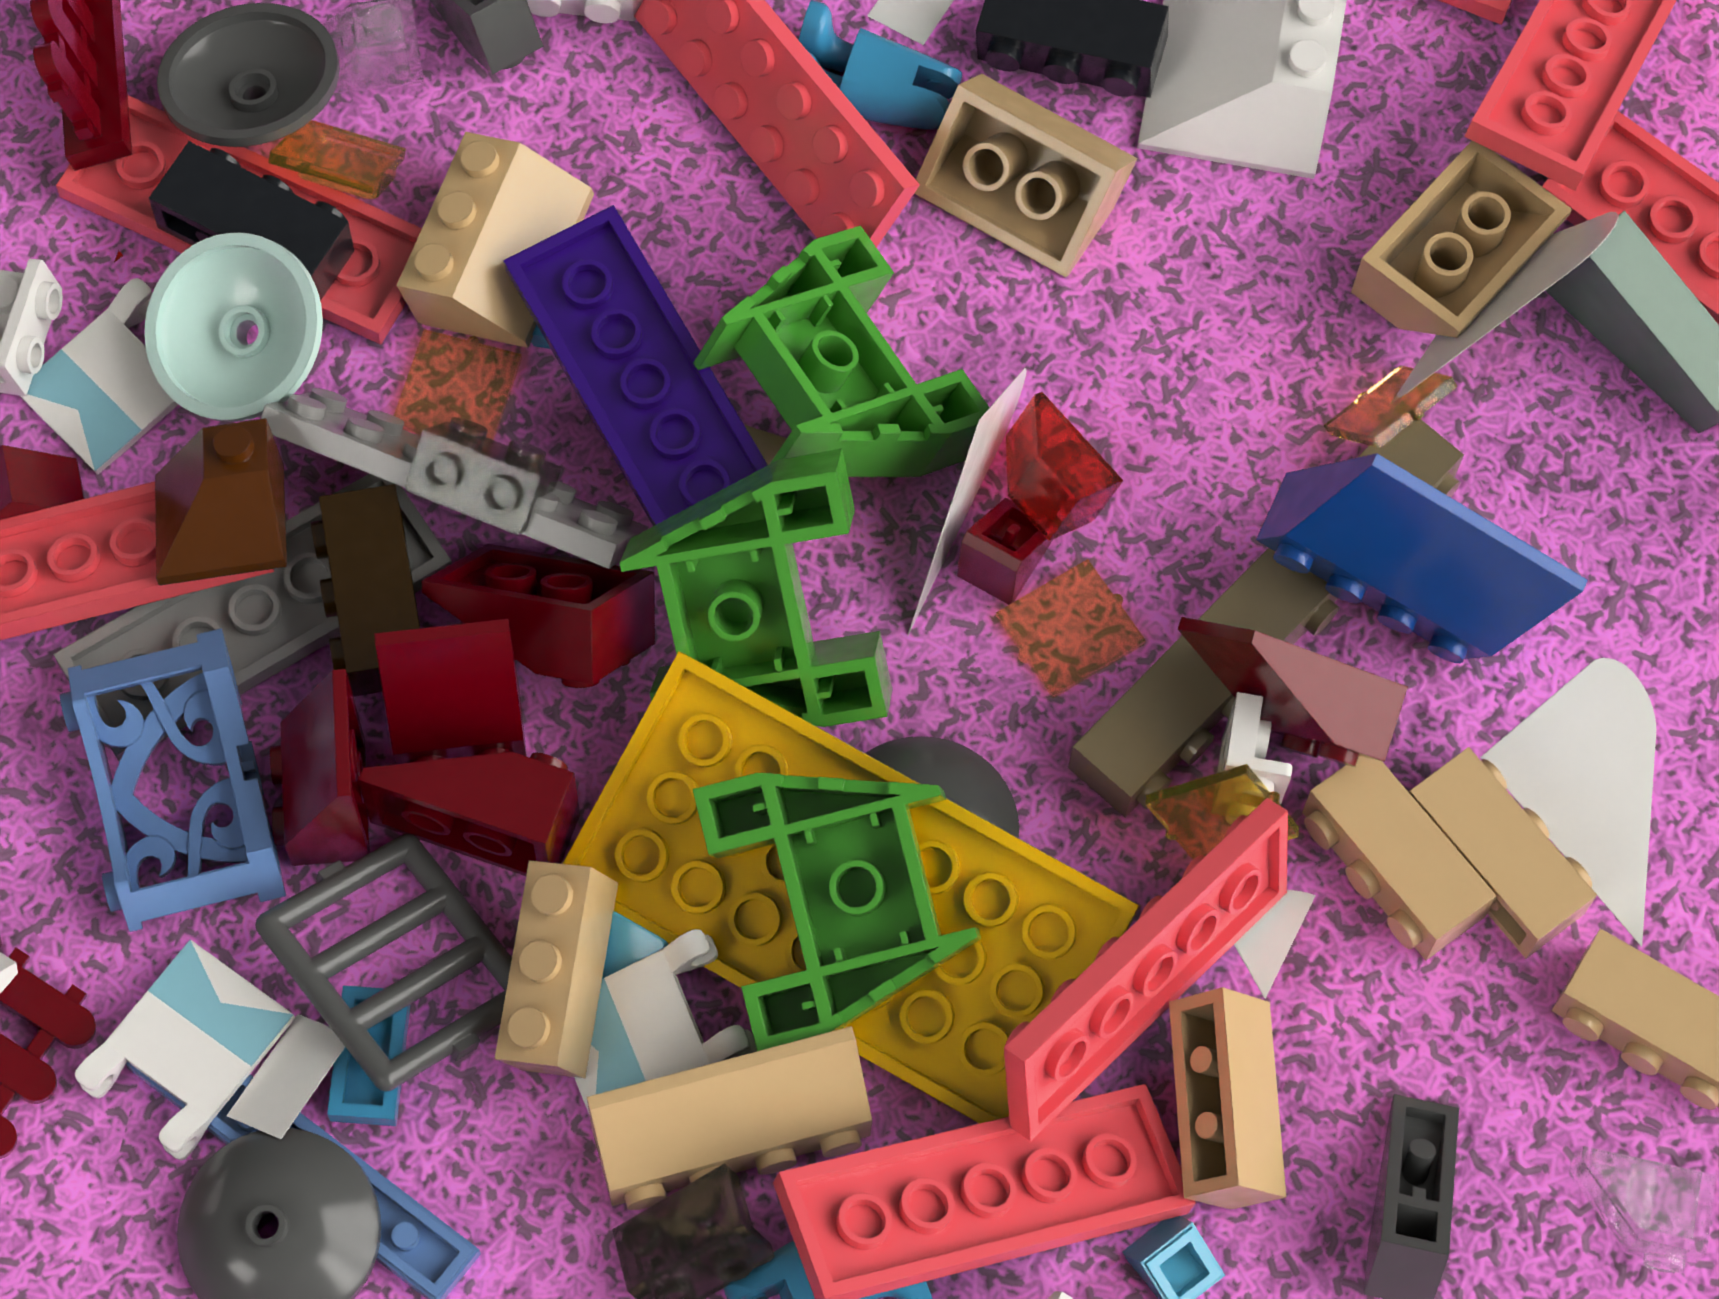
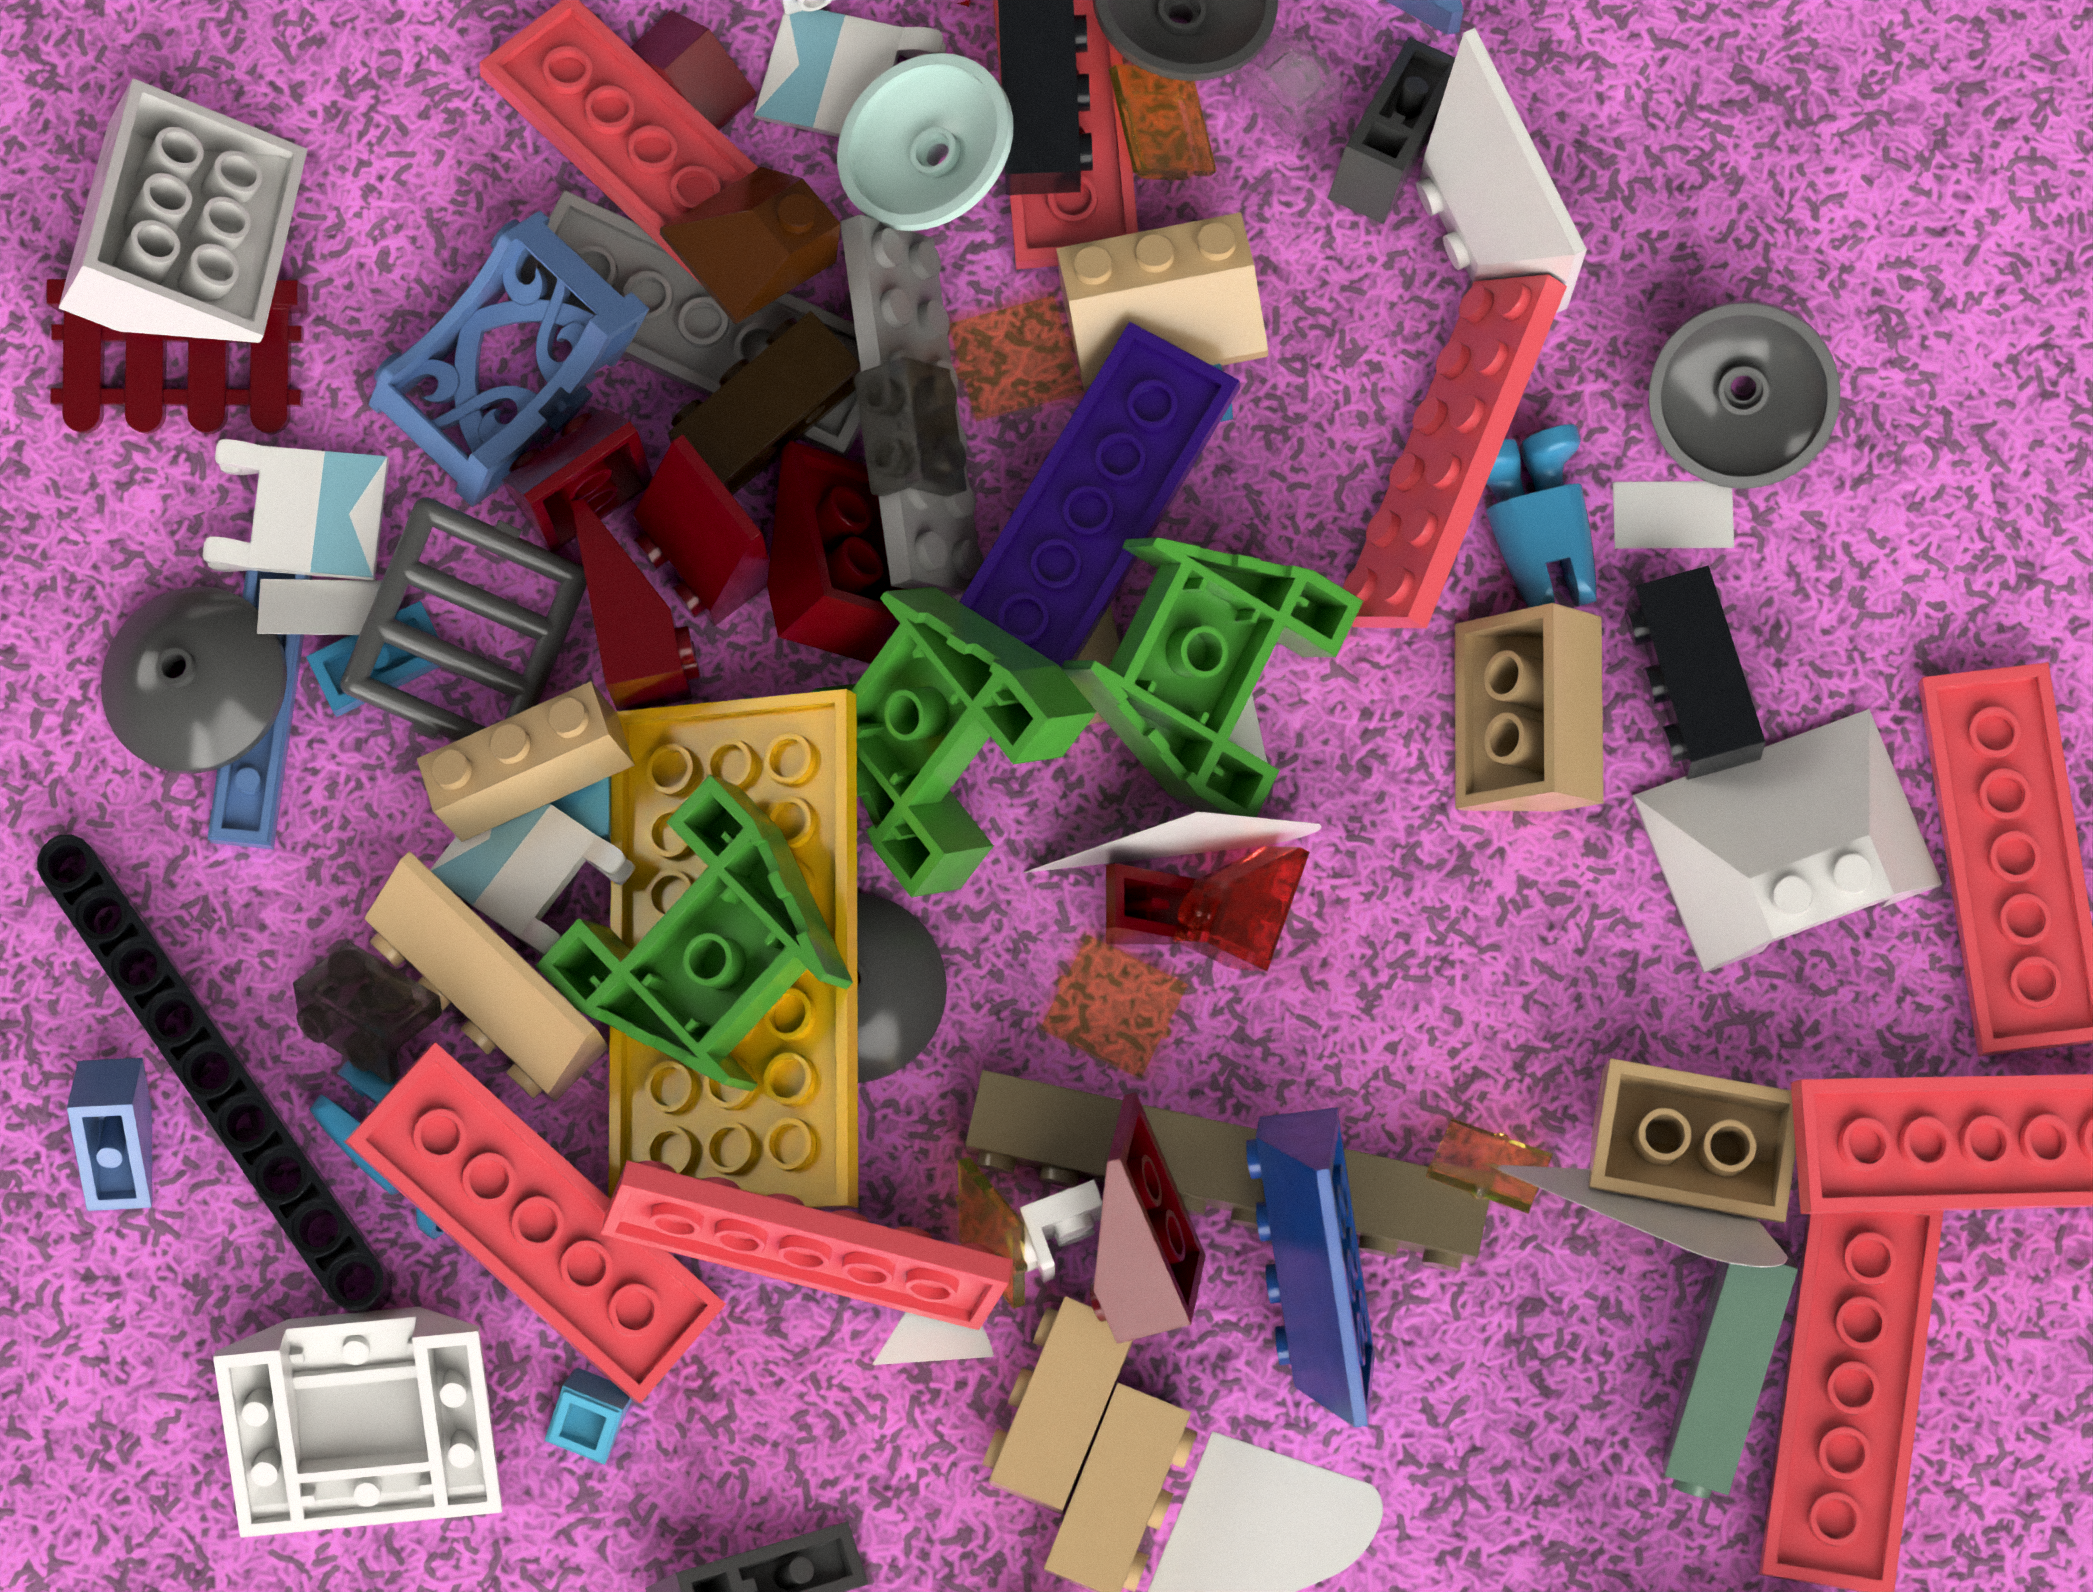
camera: 65 degrees right, 10 degrees up
tan brick [1169,987,1287,1209] -> none

